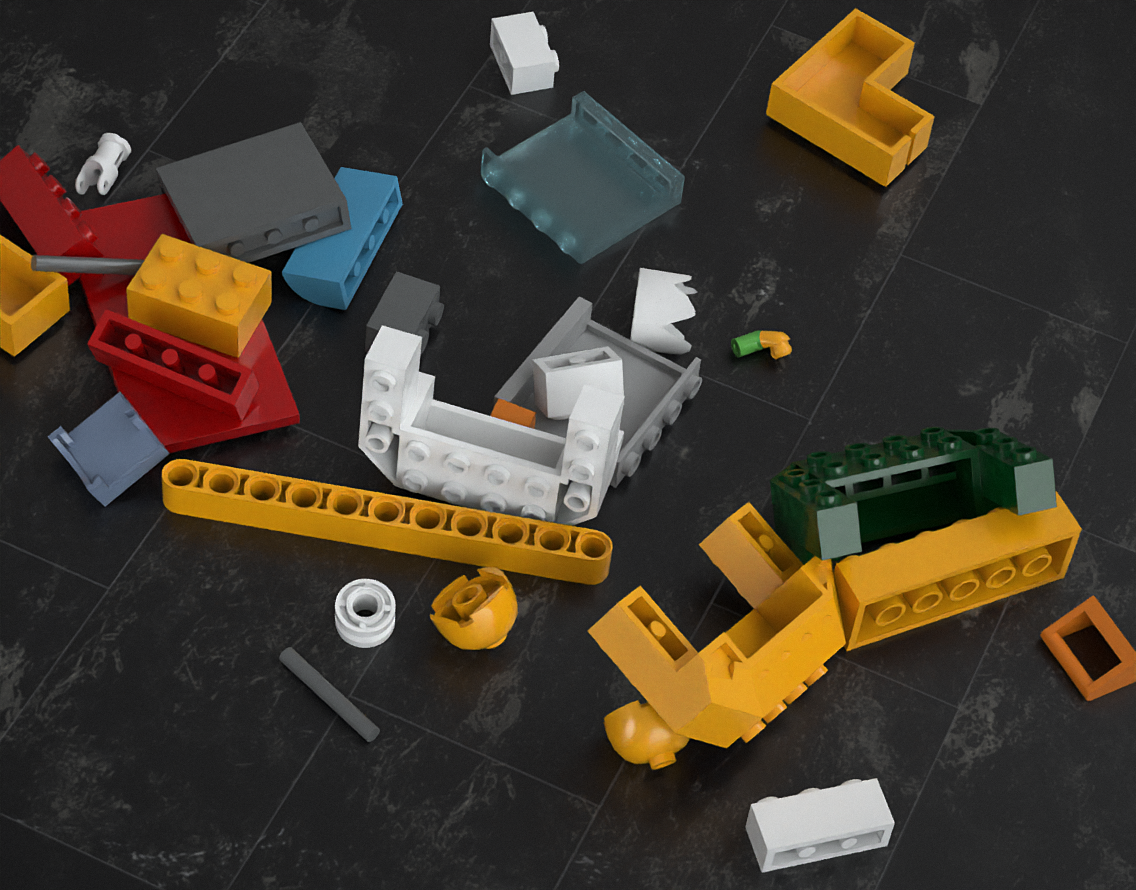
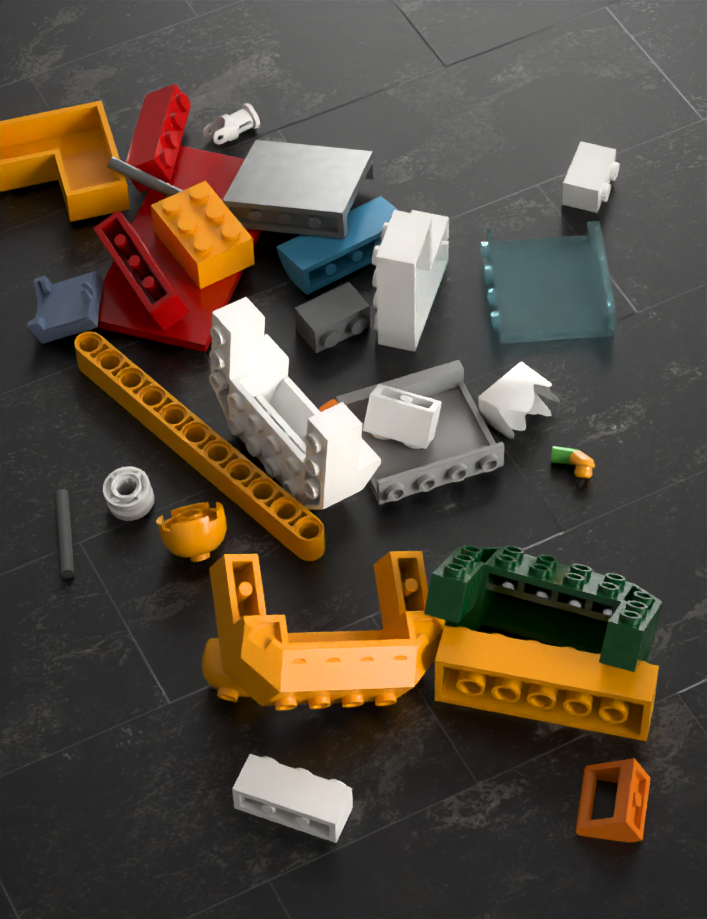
camera: 45 degrees right, 0 degrees up
none -> white piece [372,210,449,352]

